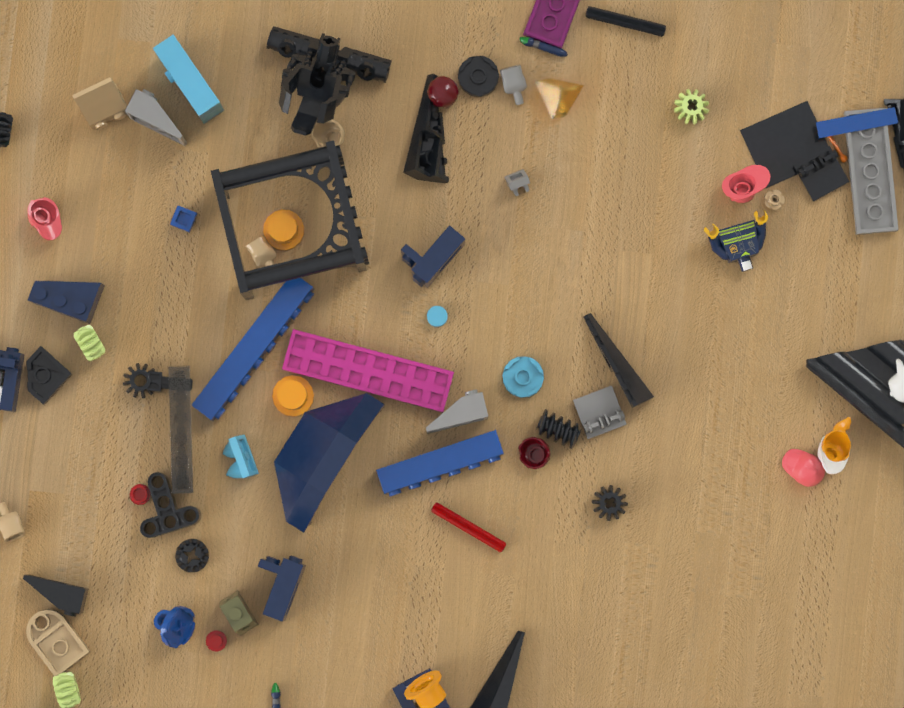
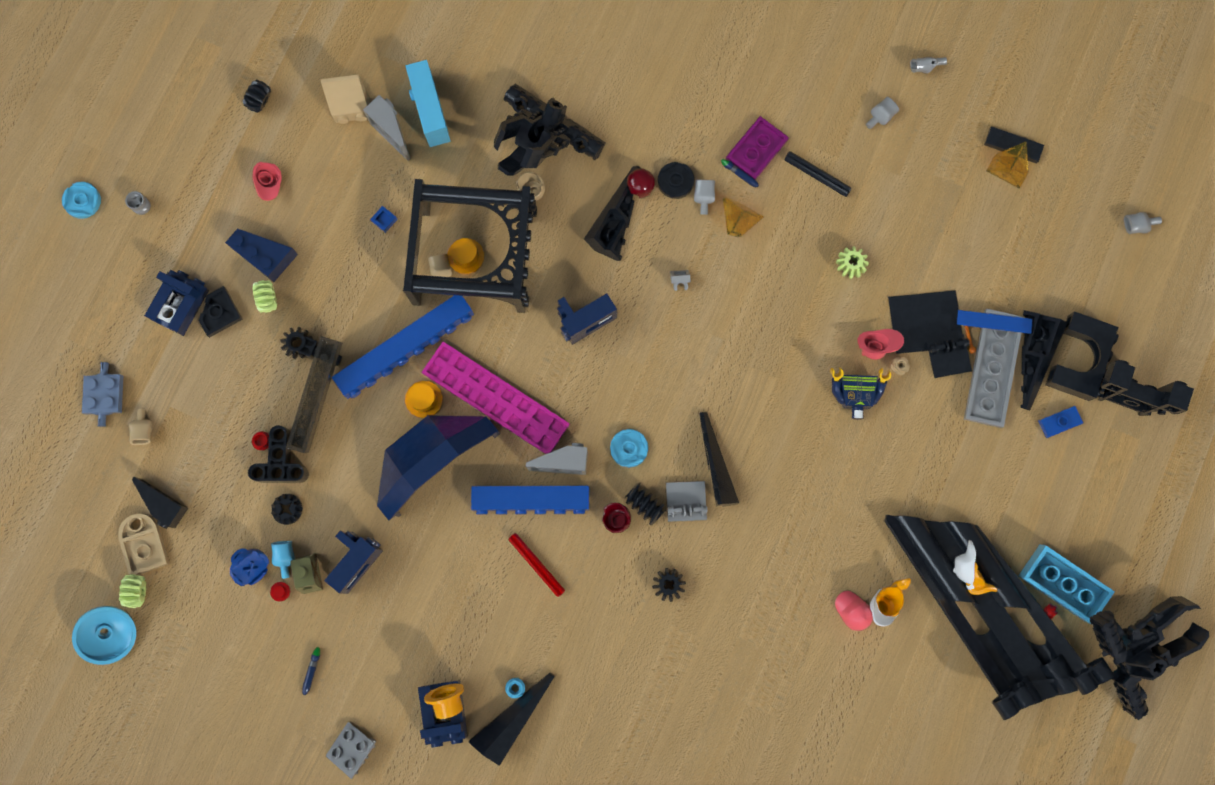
camera: 20 degrees right, 5 degrees down
medium azure tile [222,435,259,478] -> none
medium azure tile [427,306,448,327] -> none
none -> medium azure piece [271,541,295,579]
none -> medium azure plate [505,678,525,698]

